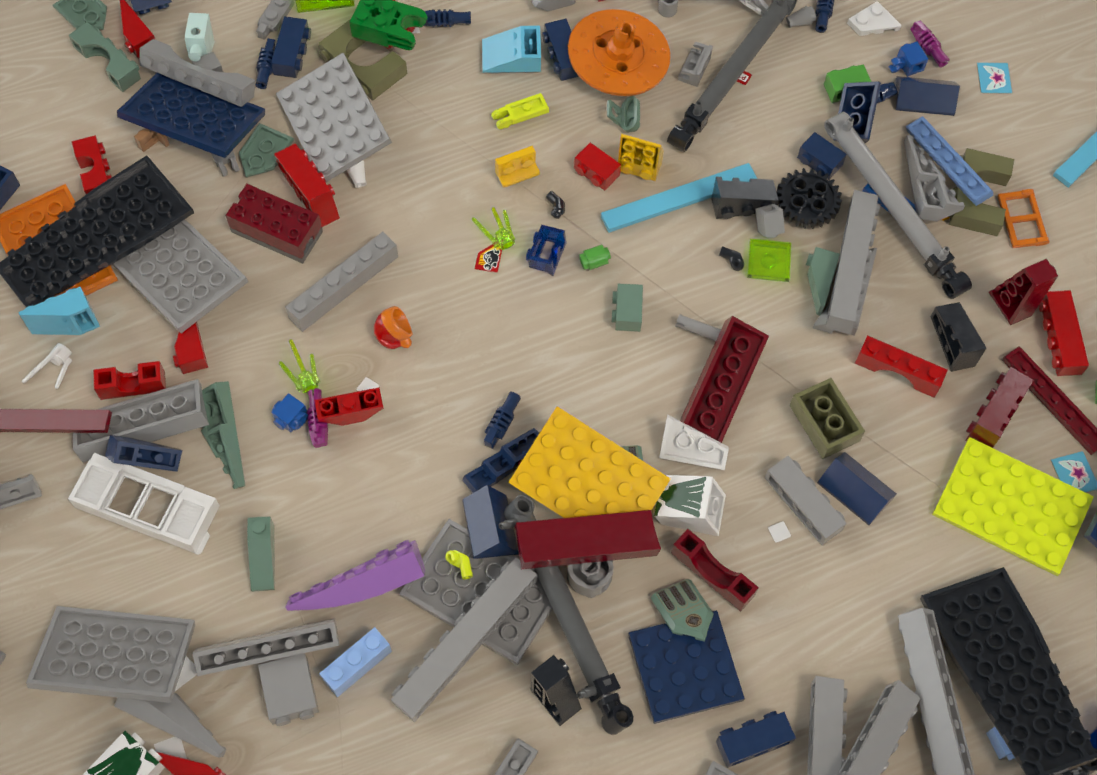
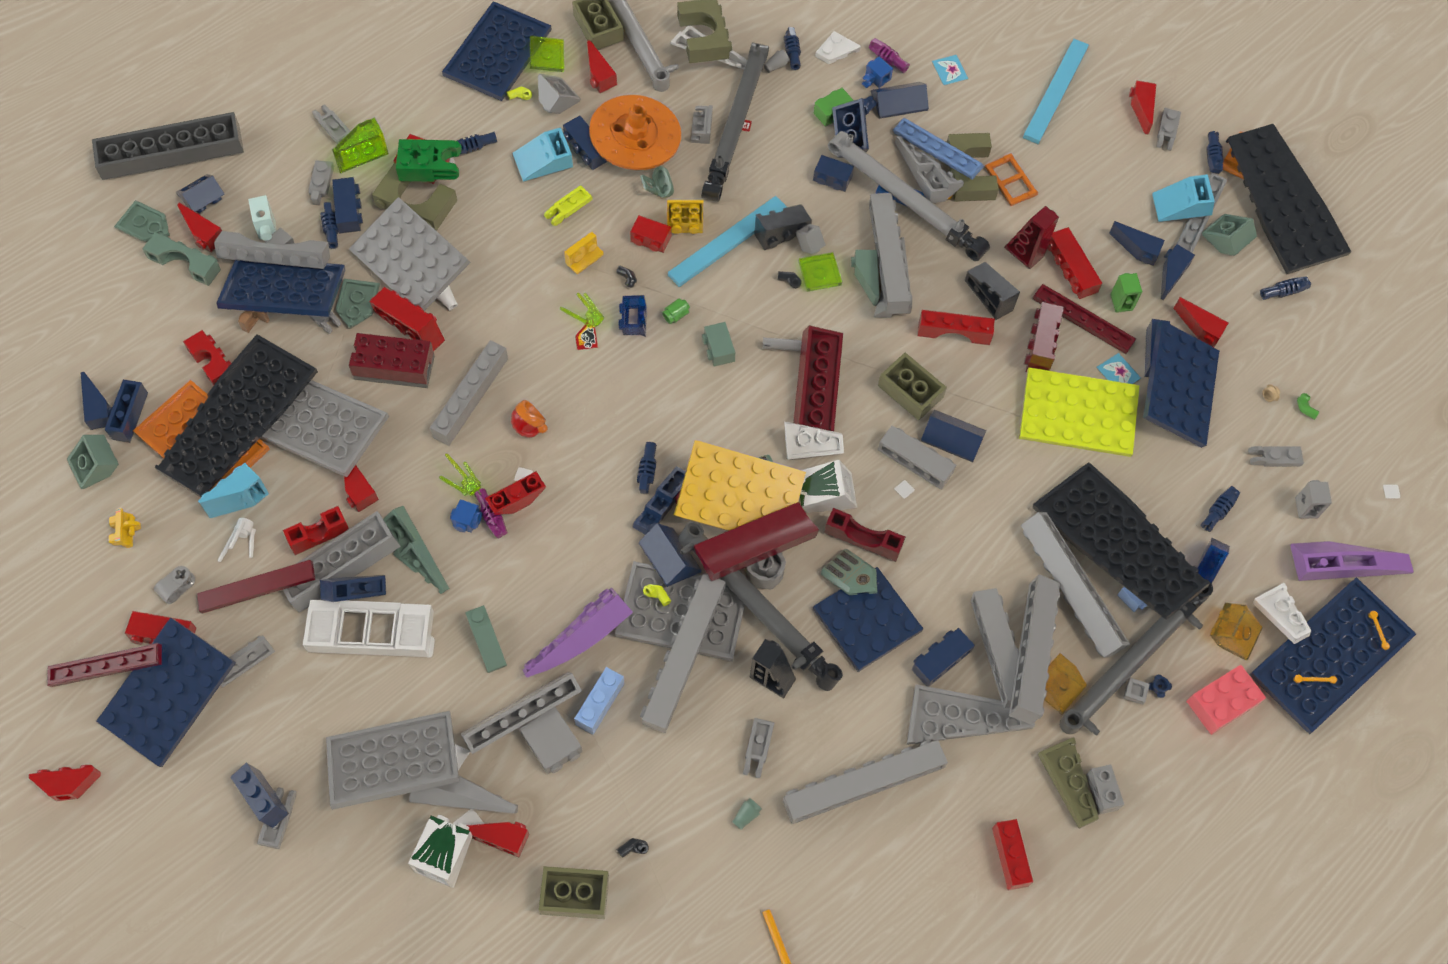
camera: 20 degrees left, 0 degrees up
black gear [776,168,842,229] -> none

